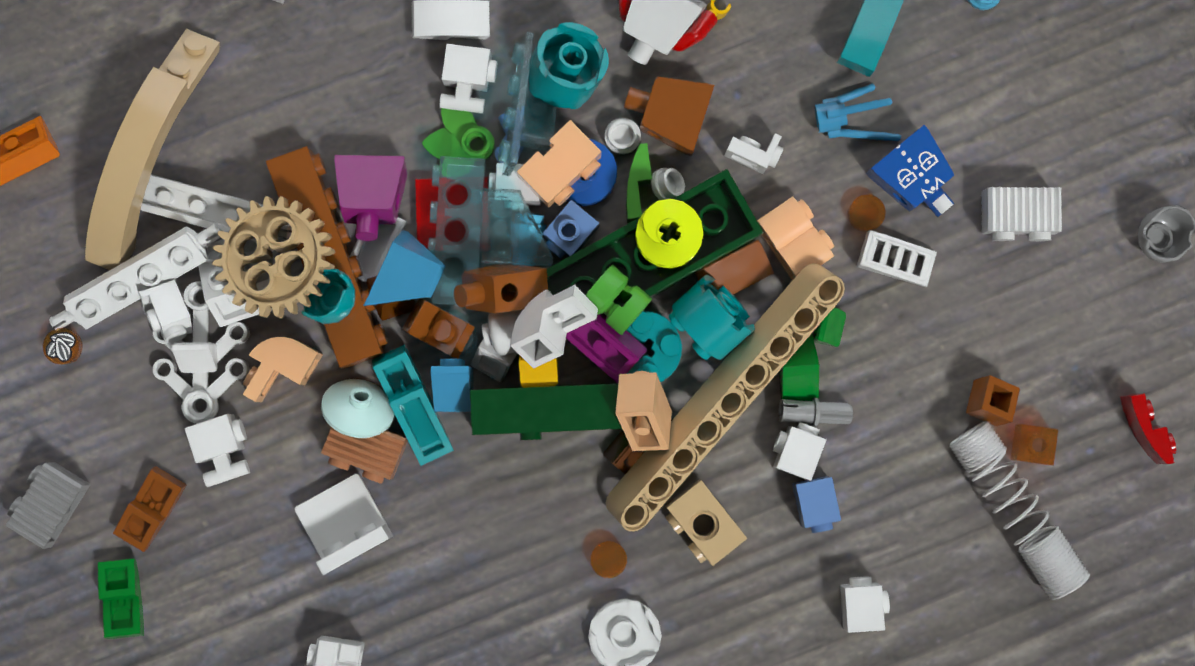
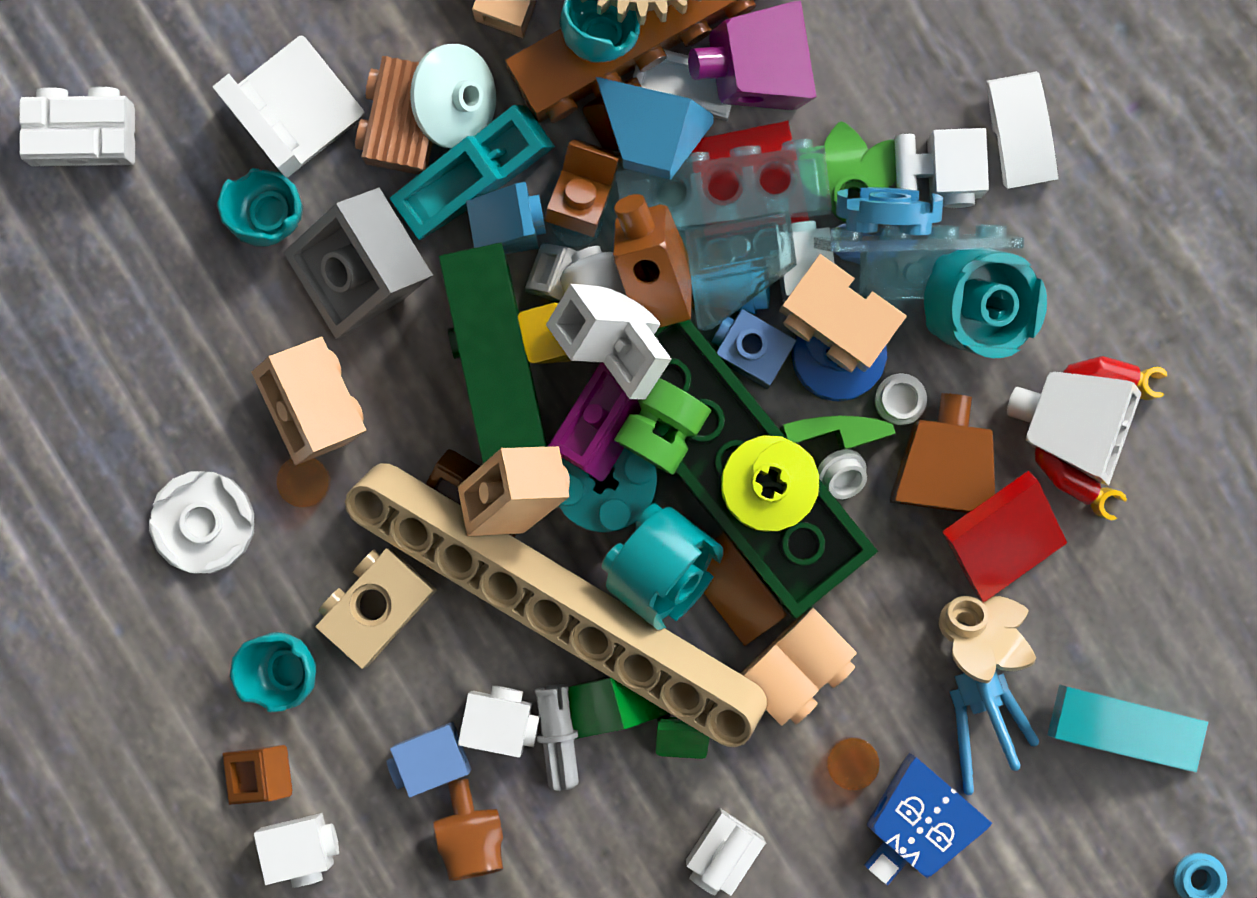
camera: 80 degrees right, 0 degrees up
white bracket [724,133,784,174] -> none
white slope [857,230,937,287] -> none
none -> teal hair [217,168,303,247]
none -> dark orange slope [223,745,293,805]
none -> teal hair [230,632,316,712]
none -> light nougat brick [251,337,367,466]
none -> light grey slope [283,188,433,339]
none -> dark orange piece [433,779,503,881]
none -> white brick [686,808,766,896]
none -> dark azure plate [836,187,943,235]
none -> plate [939,596,1036,683]
none -> red tile [942,471,1067,603]

